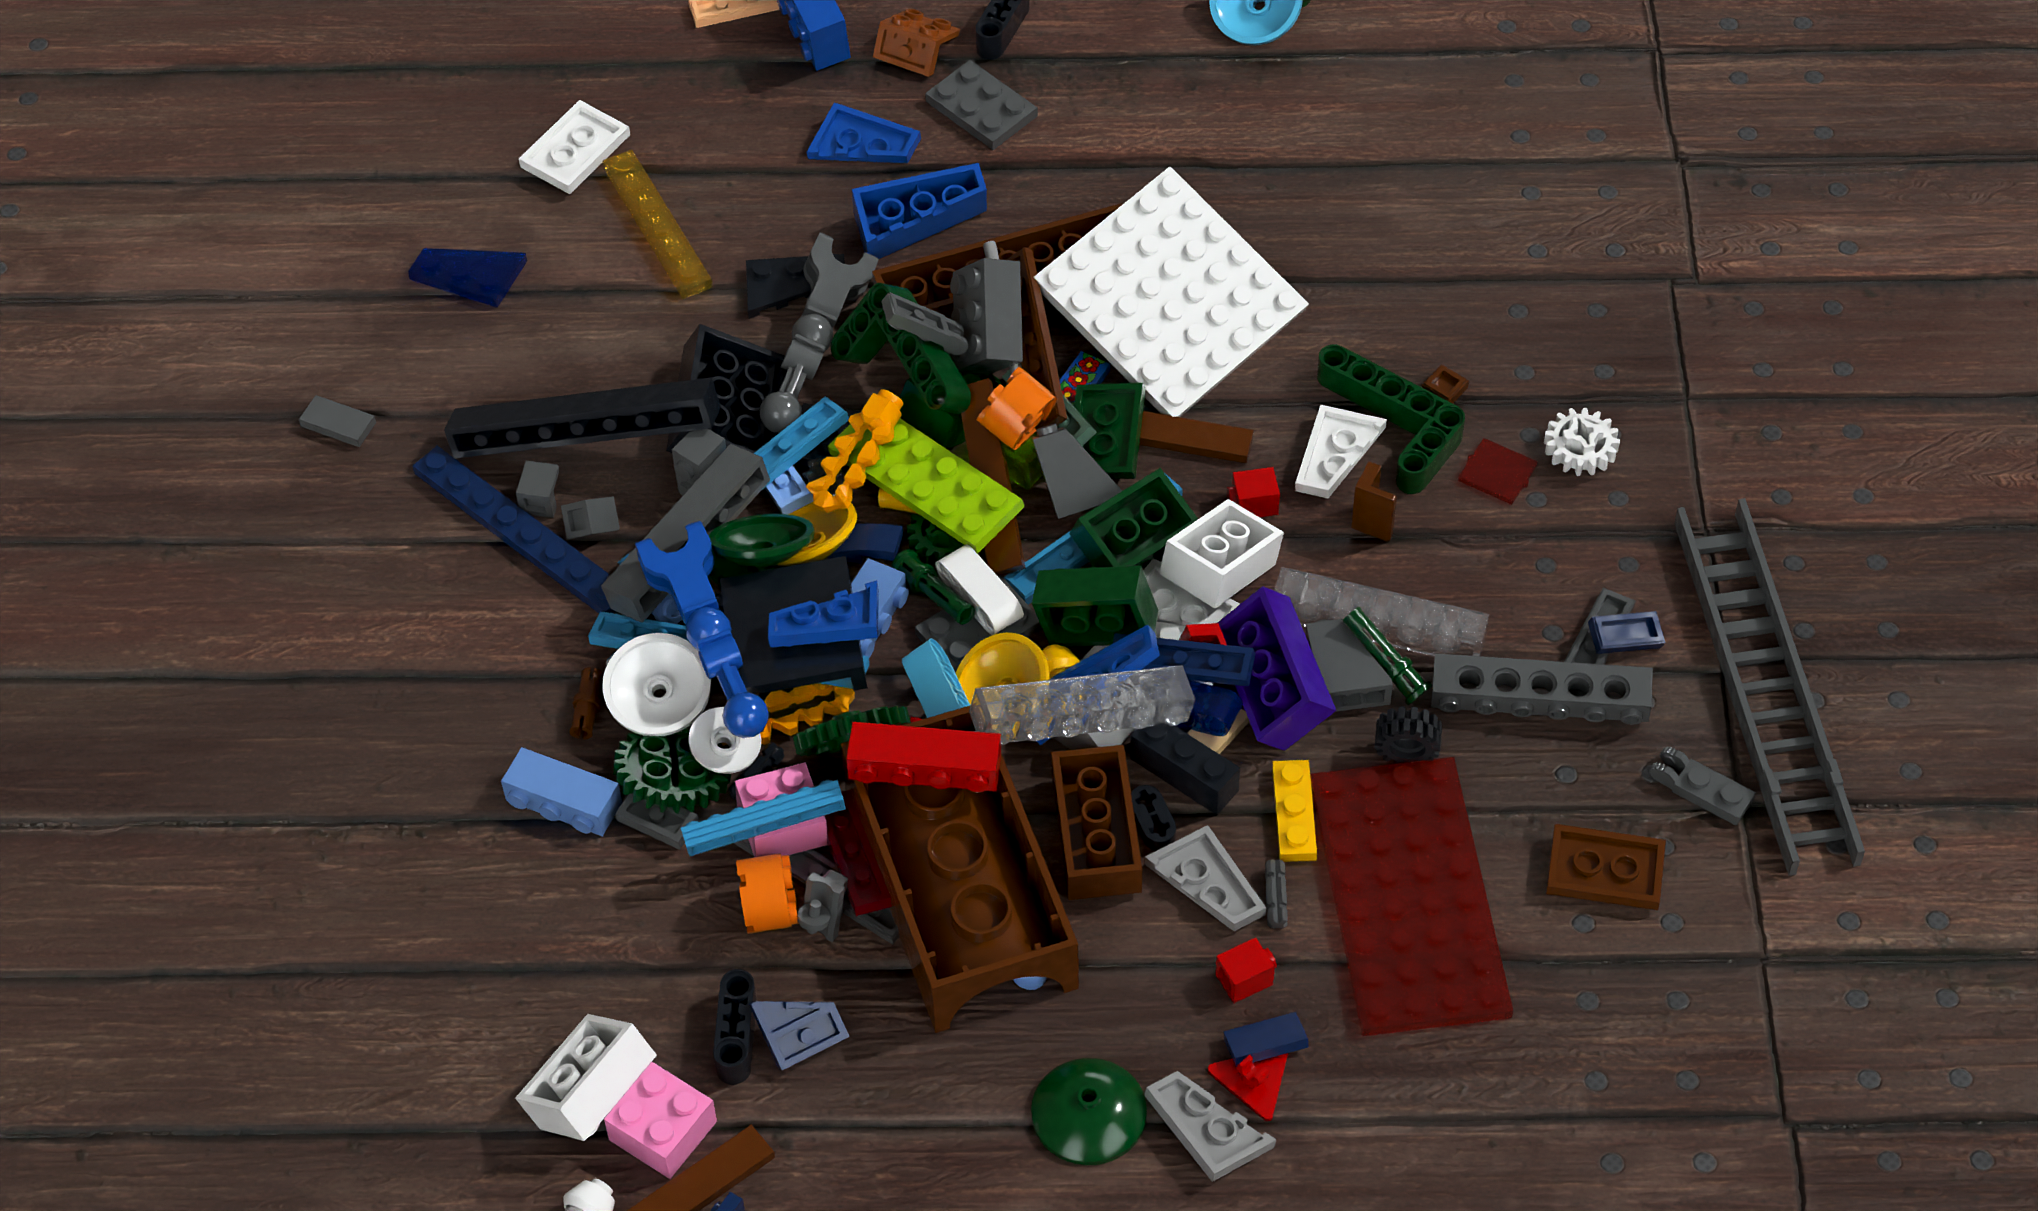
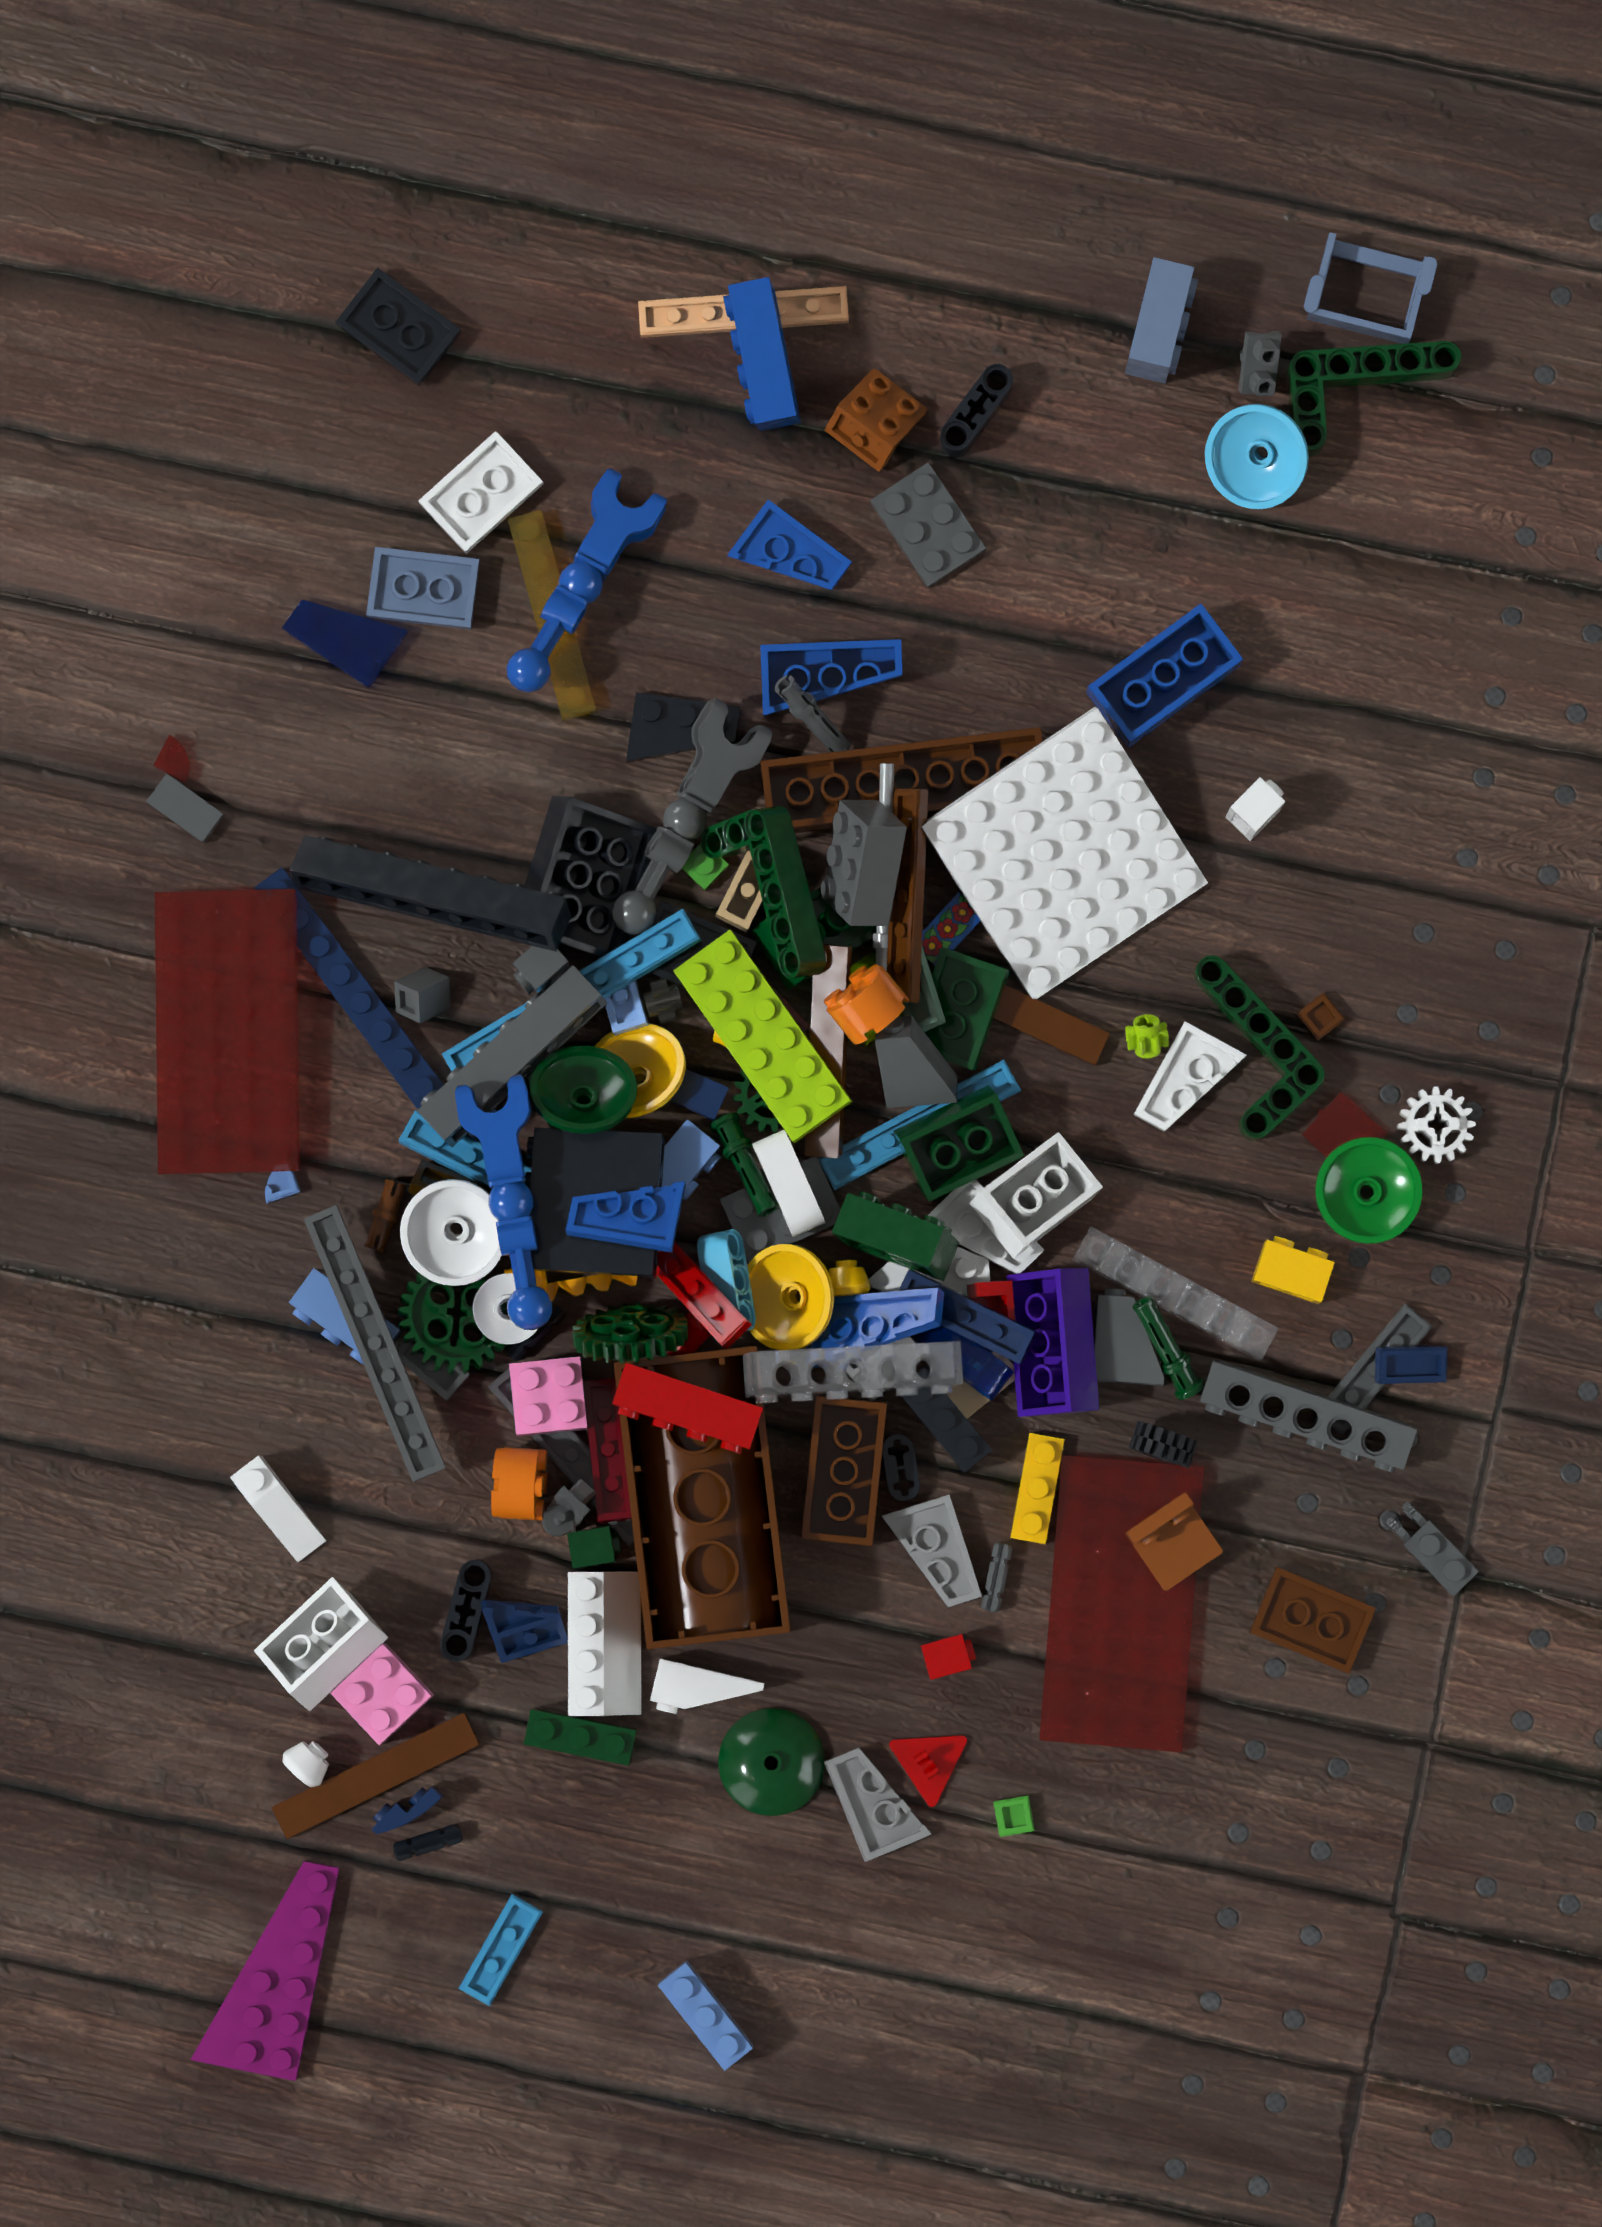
camera: 15 degrees right, 30 degrees up
dark grey panel [516,461,559,518] -> none
dark azure piece [681,780,846,856] -> none
light orange sword [806,389,904,513] -> none
dark grey hinge [881,292,968,356] -> none
dark blue tile [1223,1012,1309,1067] -> none
red brick [1227,467,1280,517] -> none
reddish brown panel [1351,461,1397,541] -> none
dark grey ladder [1674,498,1865,876] -> none
none -> clear red tile [153,735,190,783]
none -> clear red plate [155,889,300,1174]
none -> white slope [230,1456,326,1563]
none -> medium blue tile [265,1158,301,1204]
none -> dark grey plate [304,1205,447,1482]
none -> black plate [335,267,461,387]
none -> sand blue plate [366,547,480,630]
none -> blue piece [506,468,667,693]
none -> dark green brick [523,1708,637,1766]
none -> dark green brick [567,1526,622,1569]
none -> white slope [568,1572,641,1716]
none -> white slope [650,1658,765,1714]
none -> red tile [656,1241,752,1349]
none -> bright green plate [682,843,729,891]
none -> tan brick [715,851,762,932]
none -> dark grey pin [775,675,850,752]
none -> bright green tile [993,1795,1035,1837]
none -> blue brick [1086,604,1243,748]
none -> lime gear [1125,1014,1169,1058]
none -> dark orange bracket [1125,1492,1223,1591]
none -> white brick [1225,777,1285,841]
none -> yellow brick [1251,1236,1335,1304]
none -> green dish [1315,1137,1422,1244]

